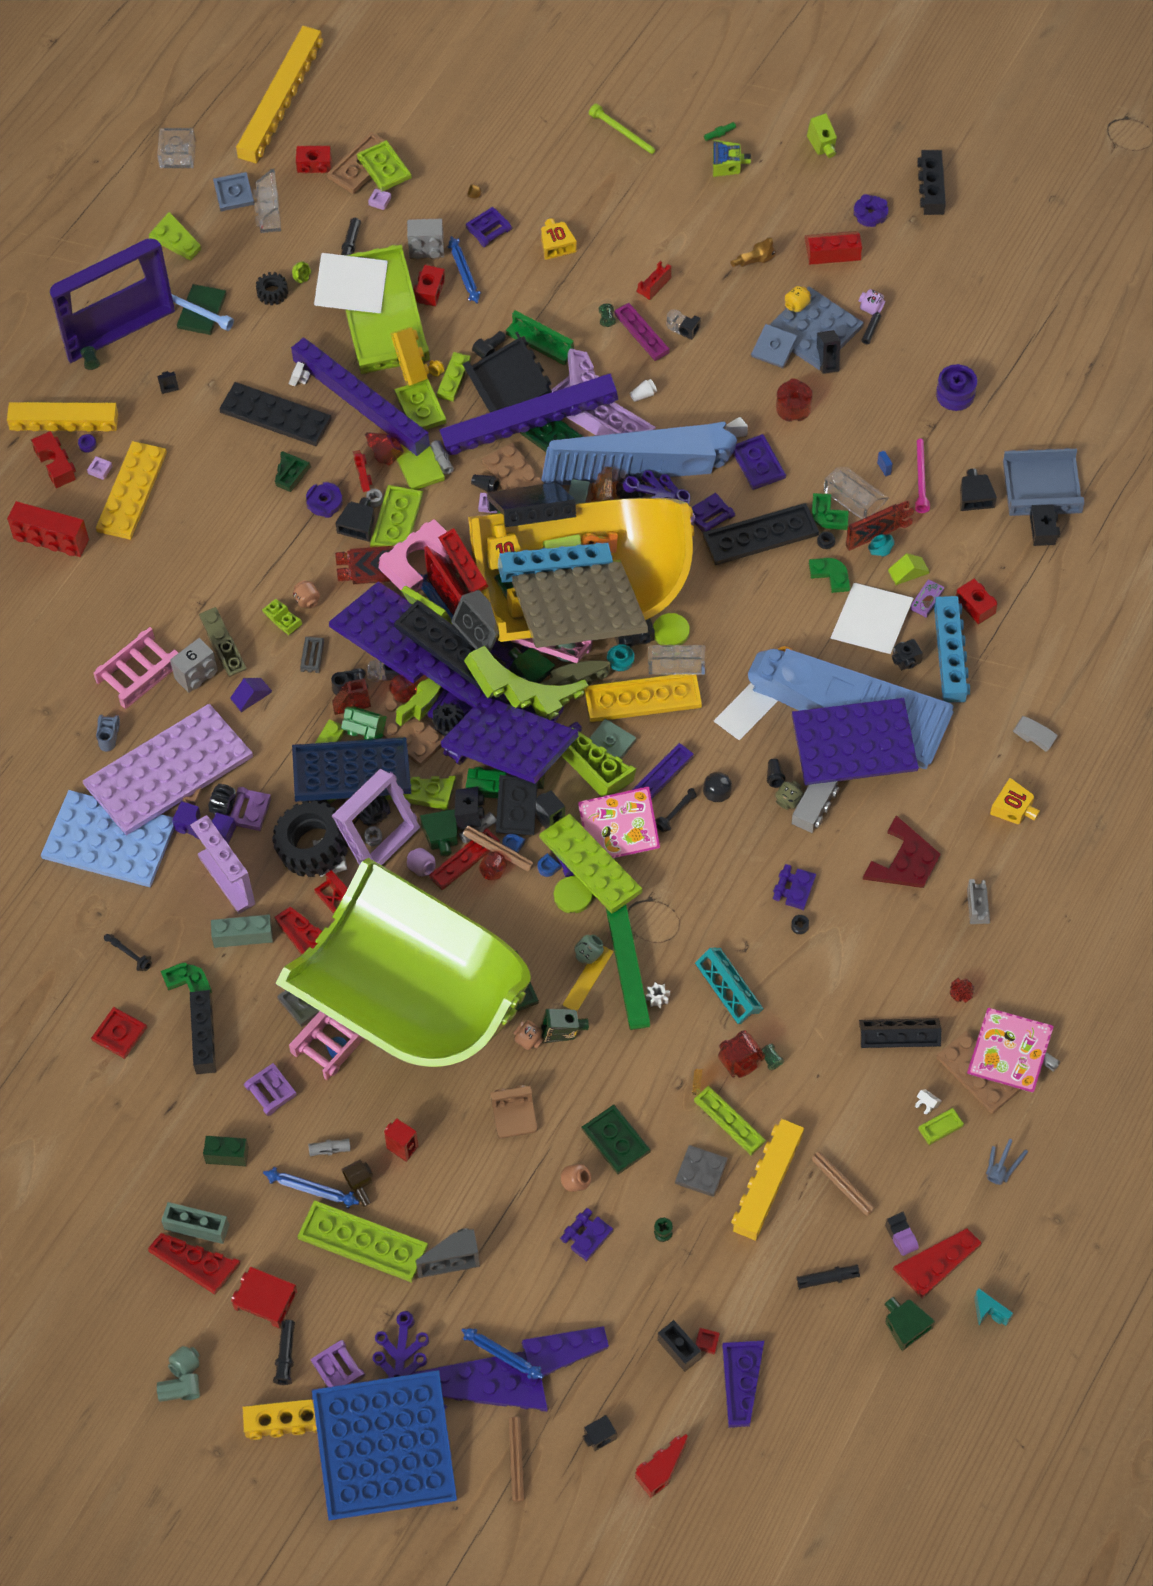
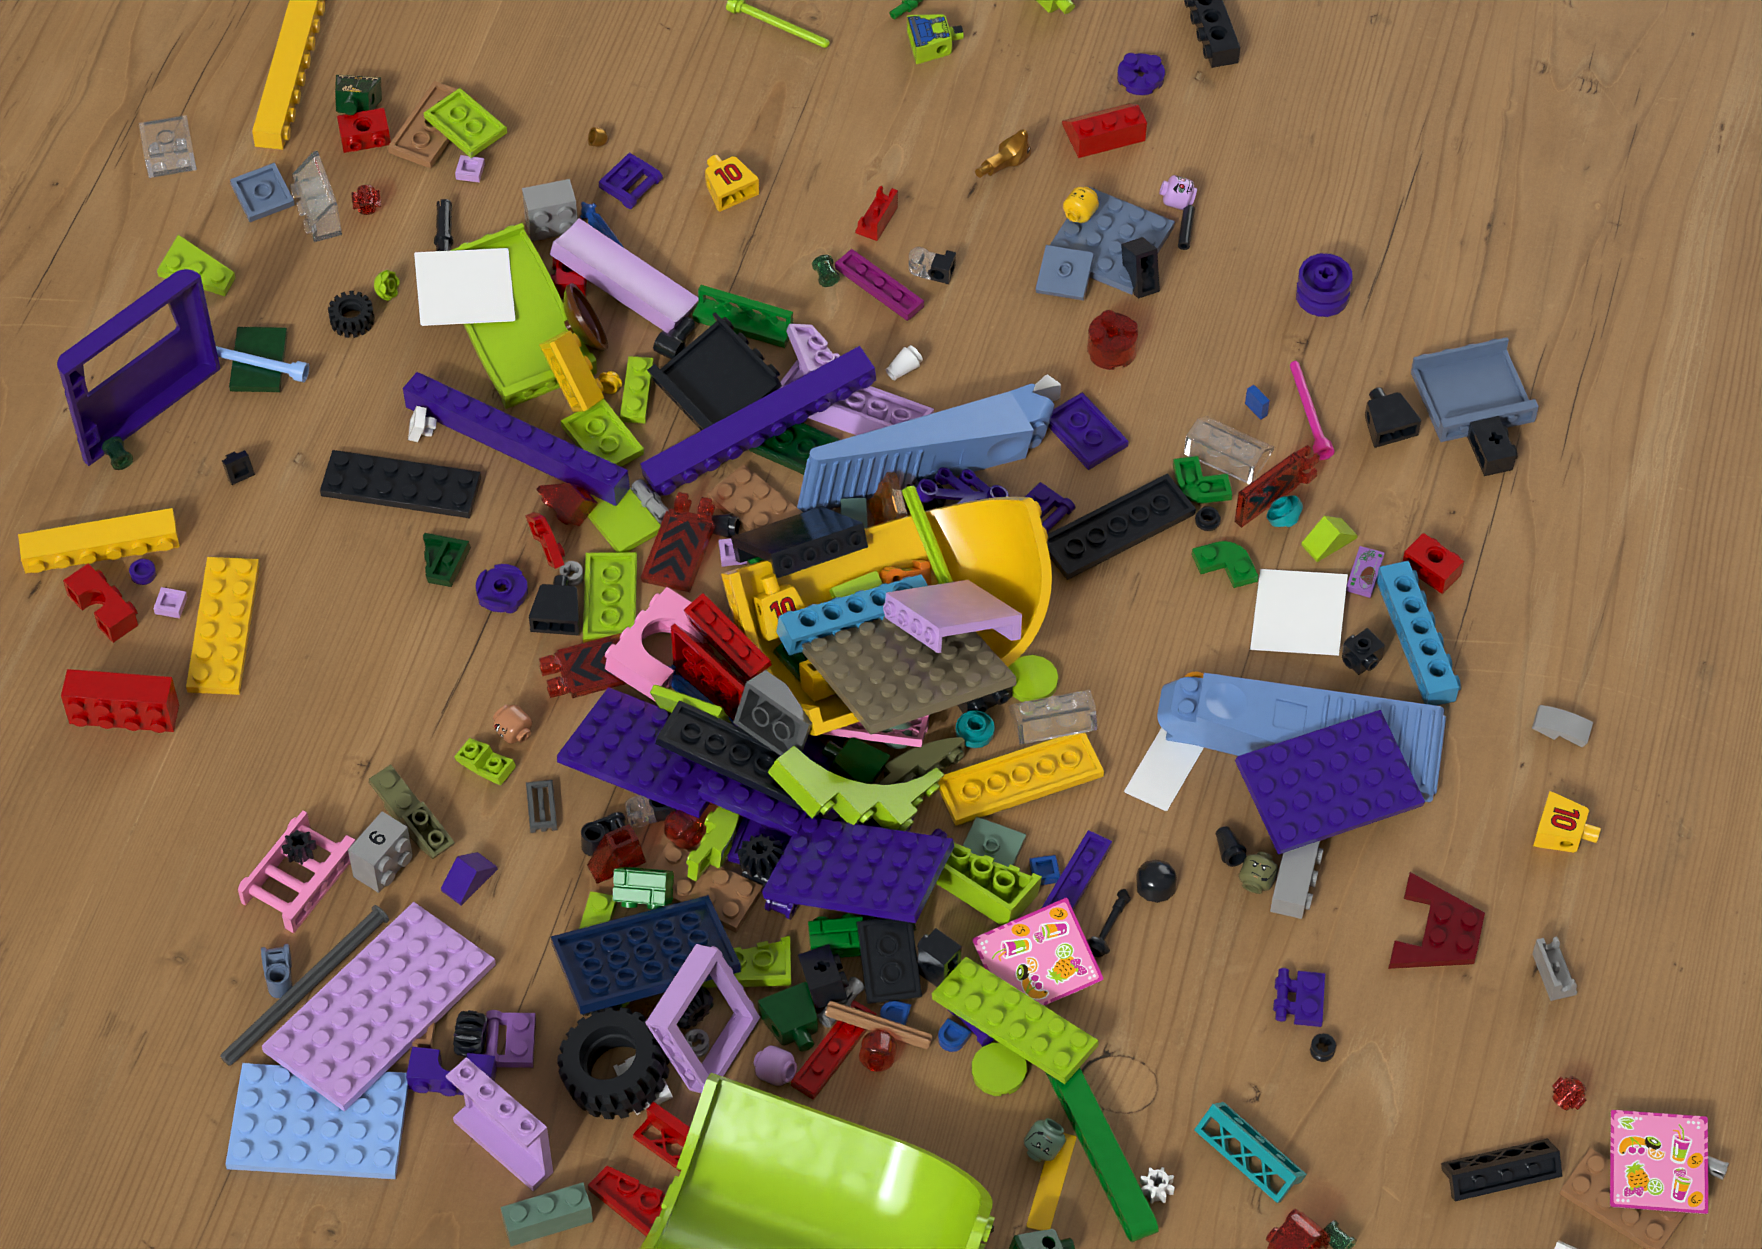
camera: 15 degrees left, 5 degrees down
none -> dark grey axle [220,905,389,1065]
none -> black gear [282,830,317,865]
none -> dark green torso [335,75,382,115]
none -> clear red gear [351,185,381,215]
none -> lavender arch [550,218,699,333]
none -> reddish brown dish [563,283,608,351]
none -> clear red tile [640,492,715,593]
none -> lavender panel [883,580,1022,653]
none -> lime axle [902,486,953,584]
none -> blue tile [1029,855,1060,885]

